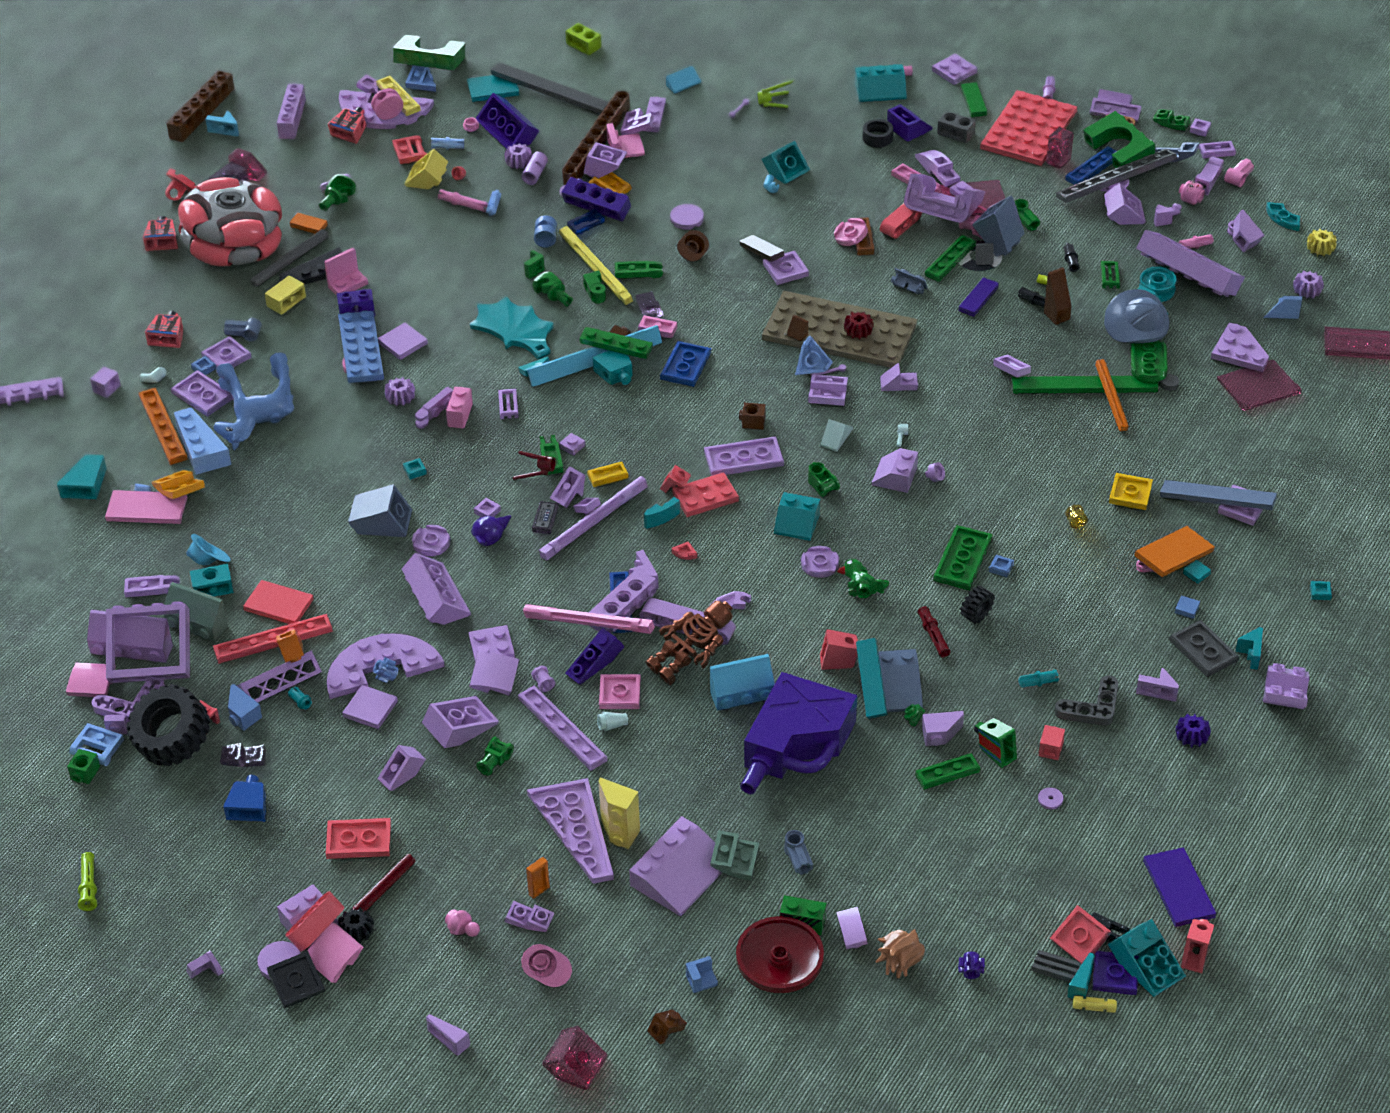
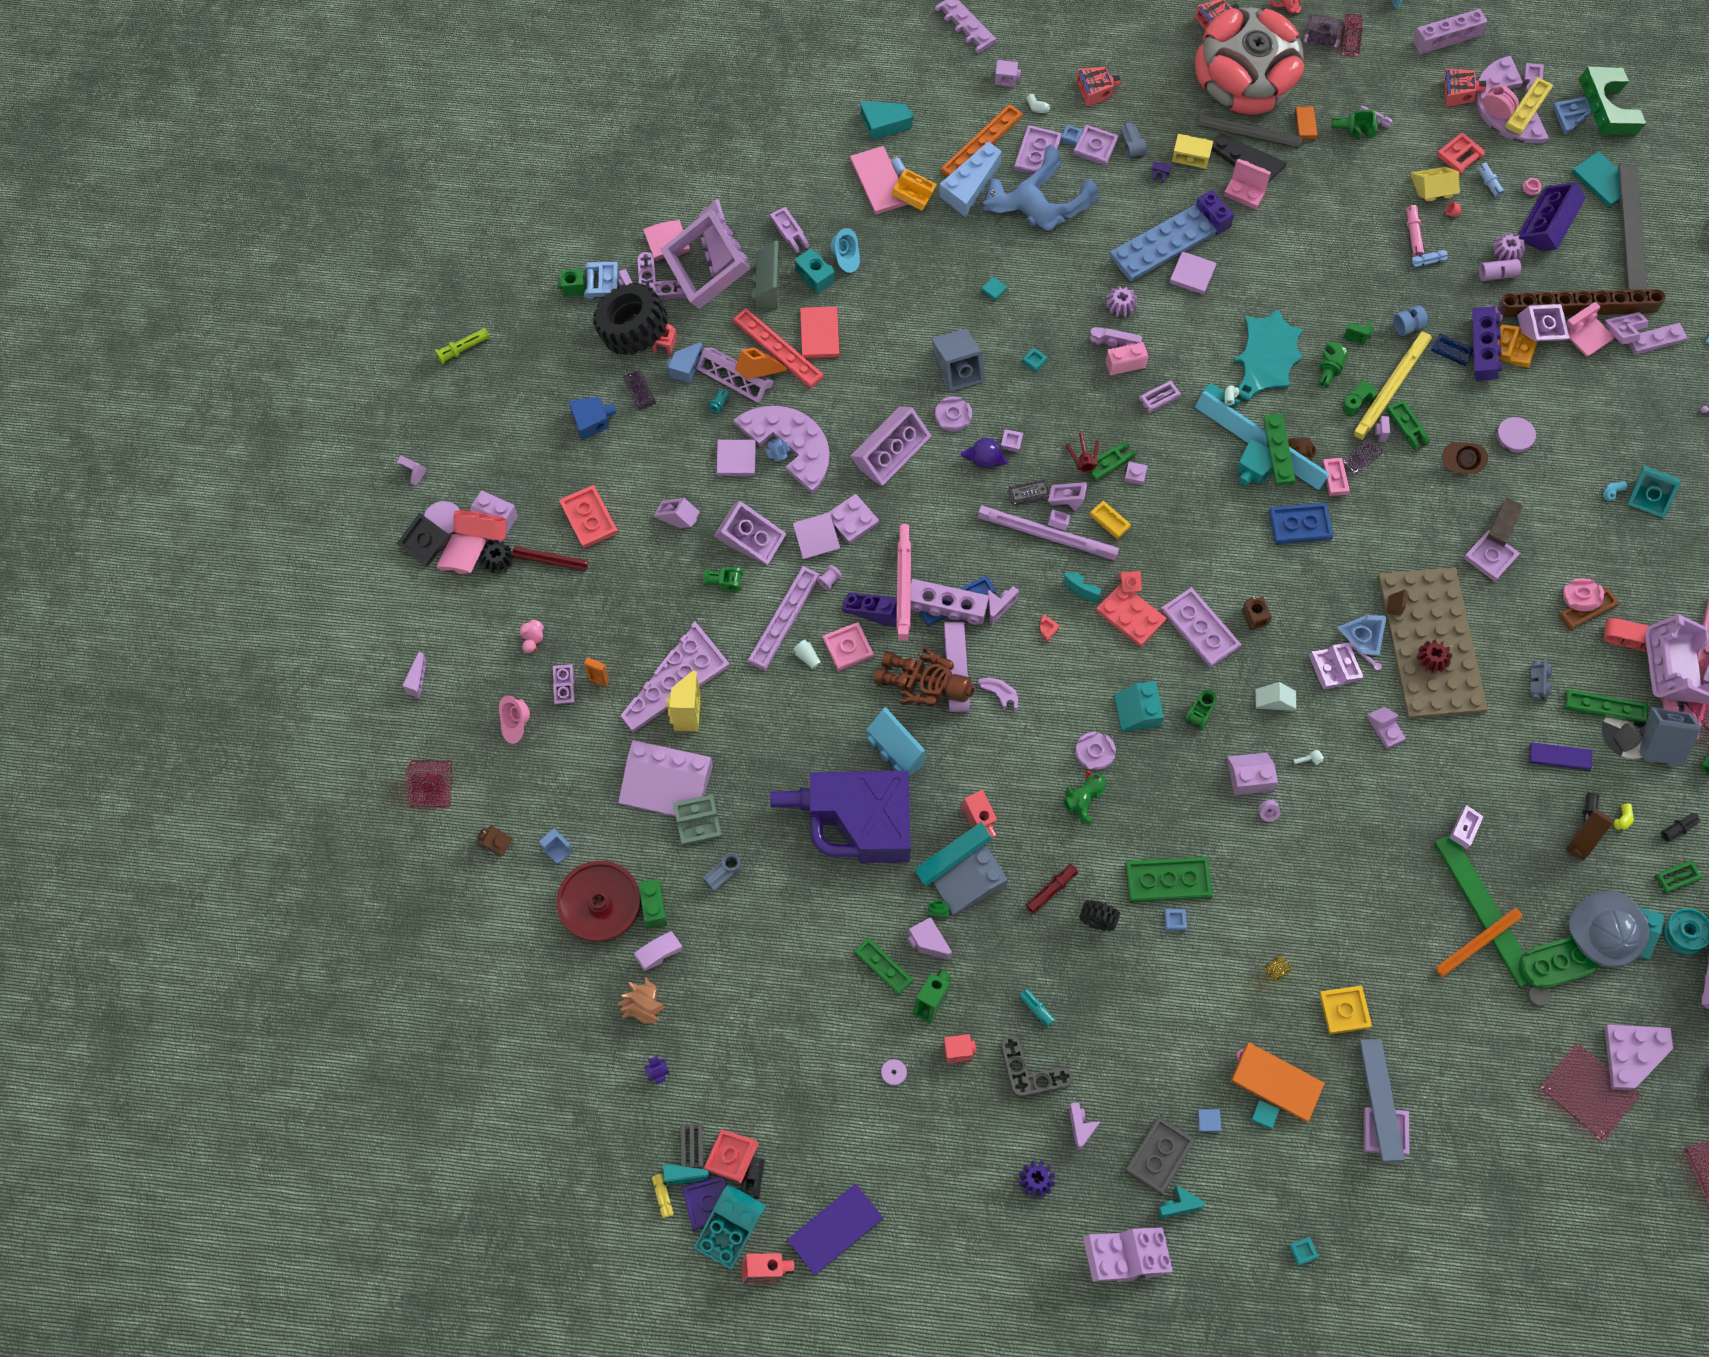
camera: 65 degrees right, 20 degrees up
none -> teal tile [981,276,1007,301]
none -> dark purple tile [1152,161,1171,182]
none -> light aqua arm [1225,385,1239,405]
none -> lavender plate [1375,416,1390,443]

